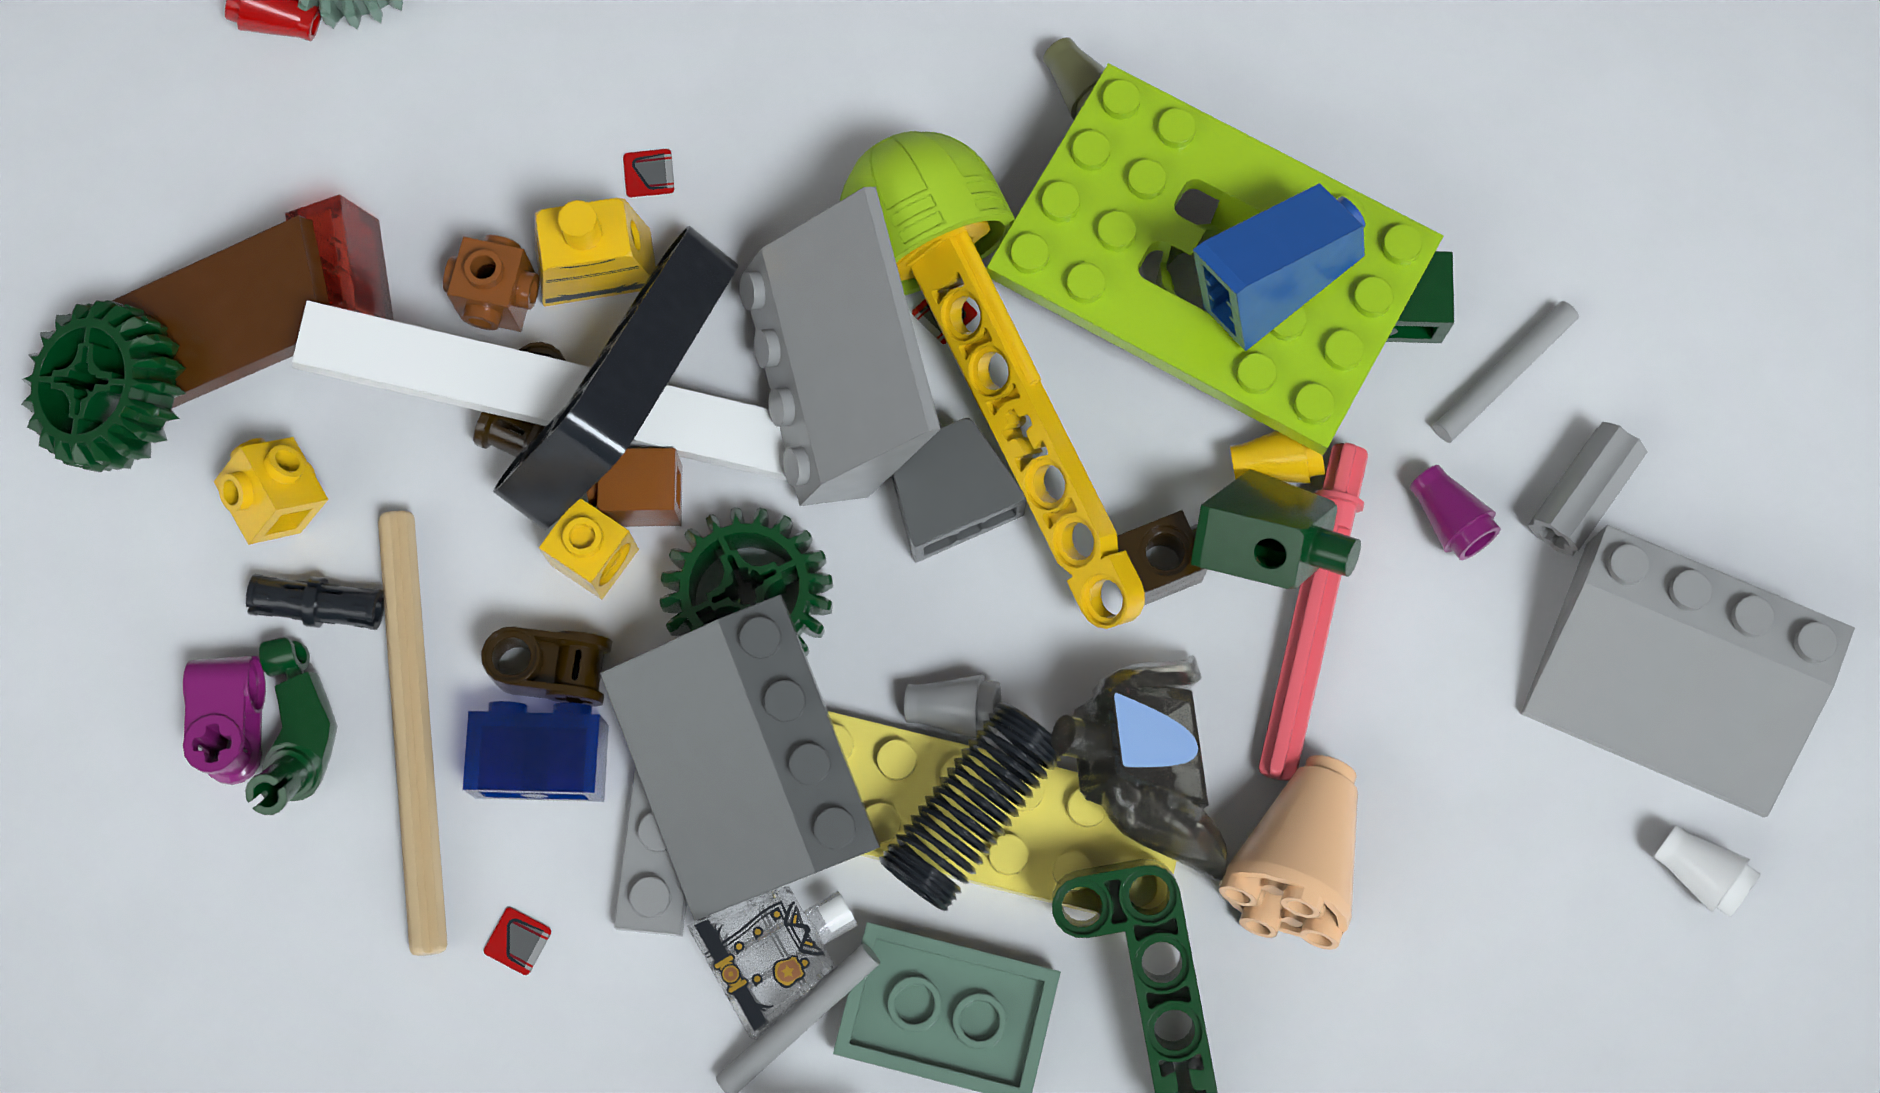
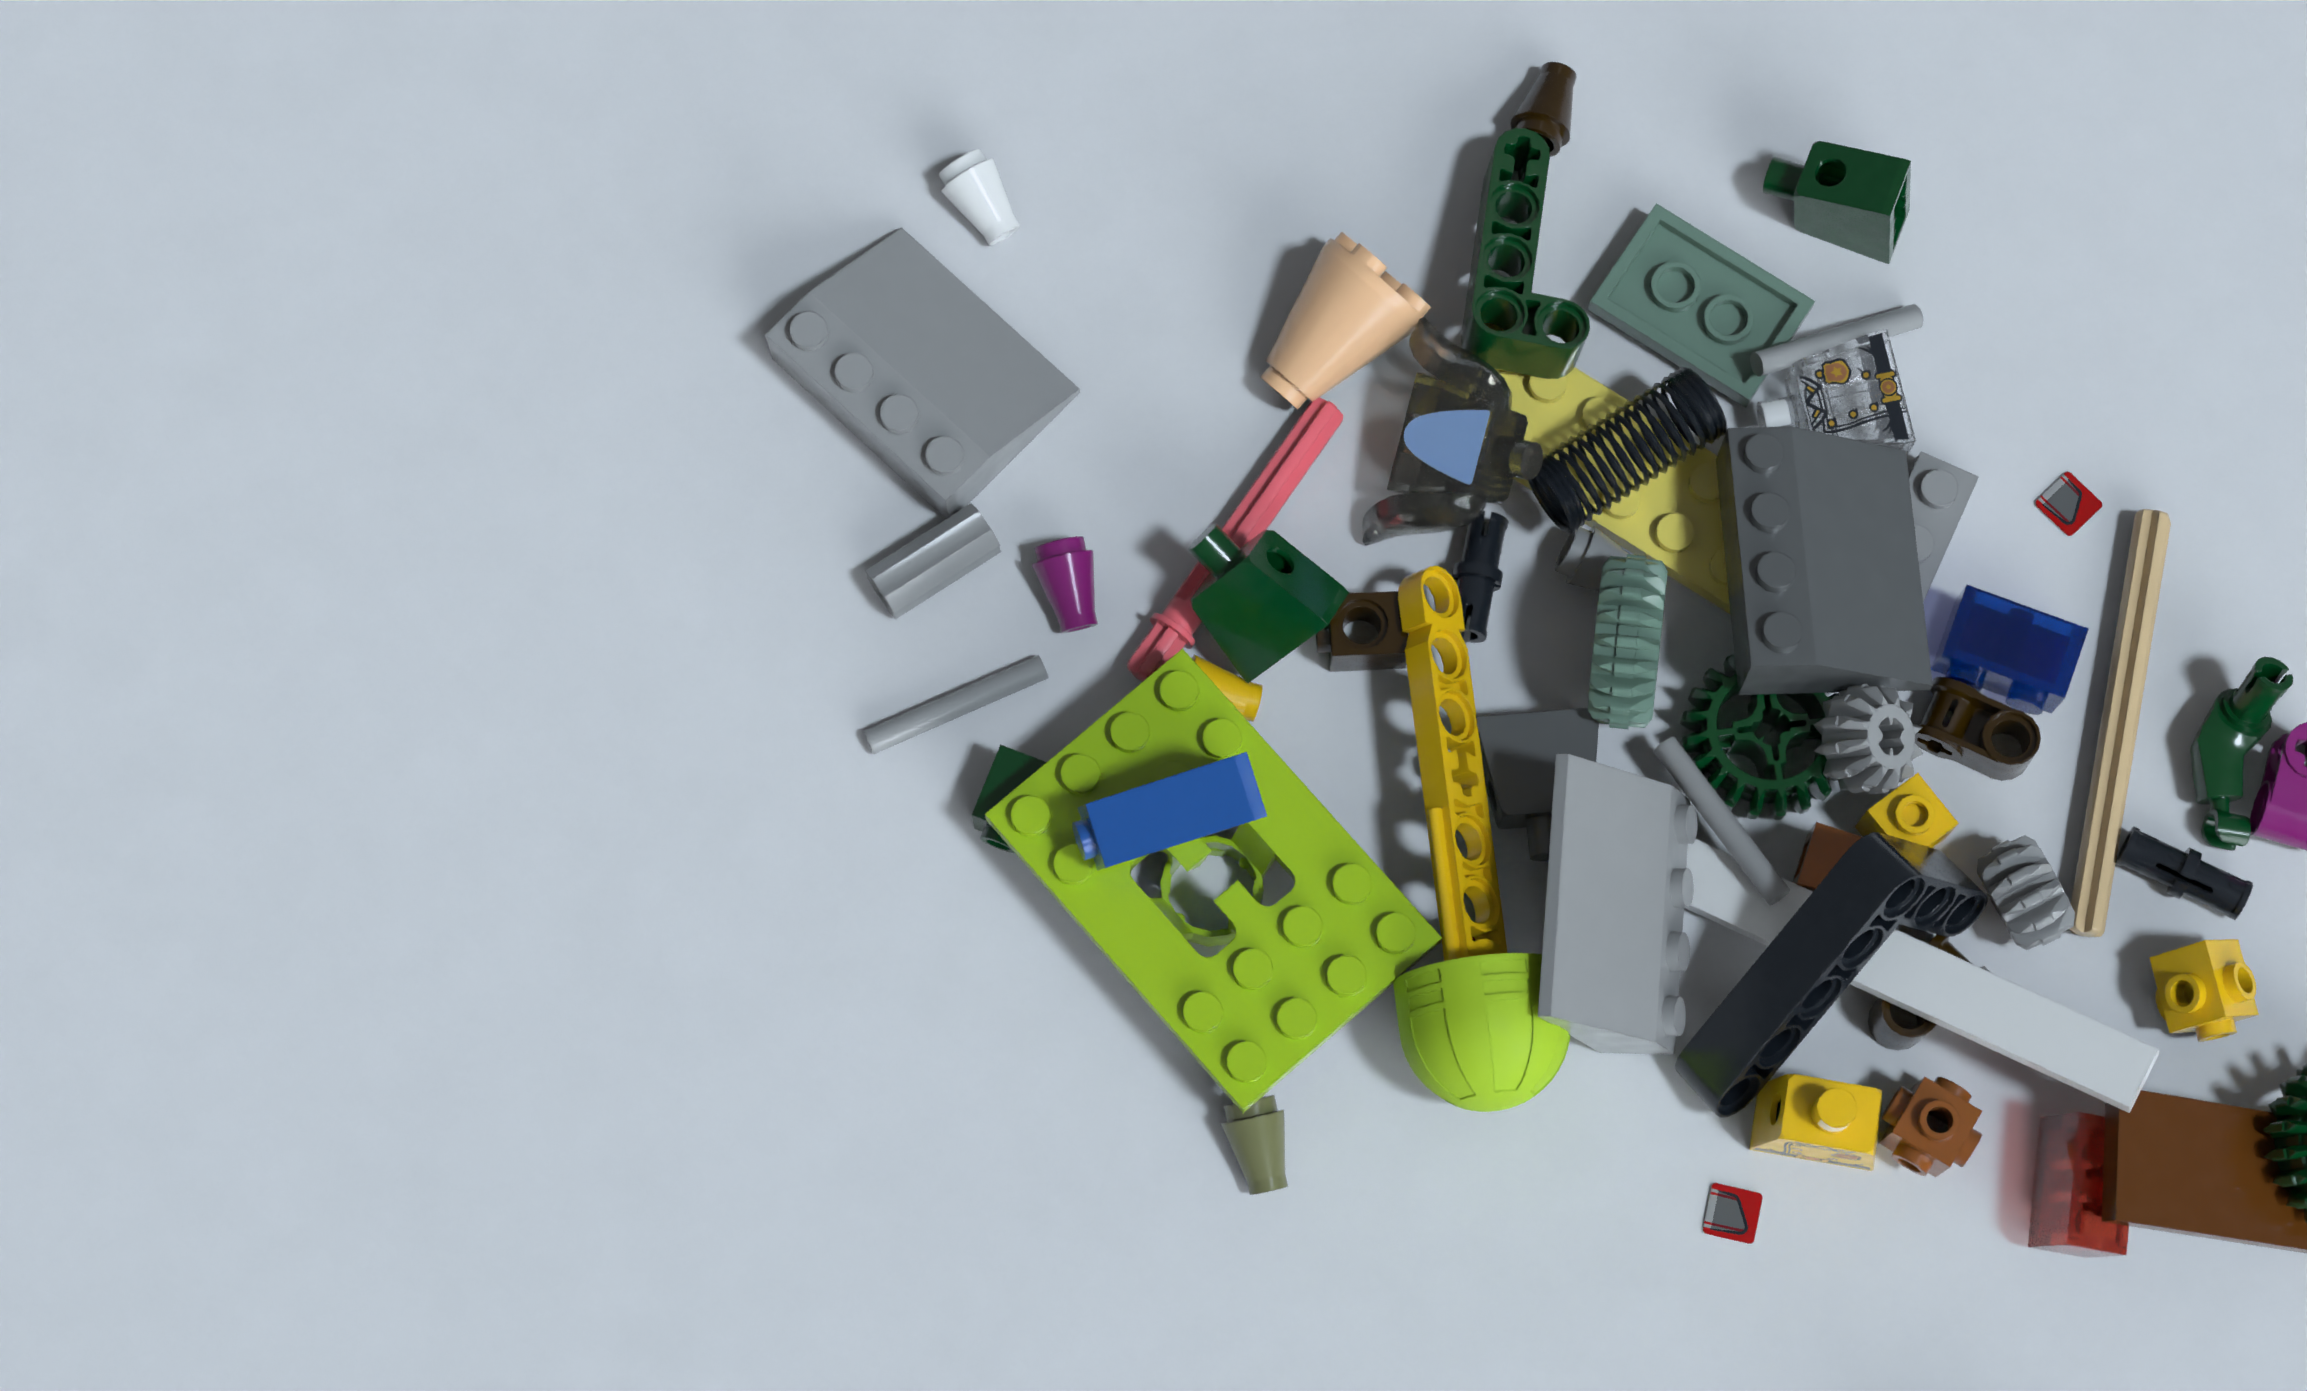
camera: 160 degrees left, 0 degrees up
none -> black pin [1452,510,1509,643]
none -> sand green gear [1588,554,1668,729]
none -> light grey bar [1654,737,1790,906]
none -> light grey gear [1813,684,1923,794]
none -> light grey gear [1977,835,2075,950]

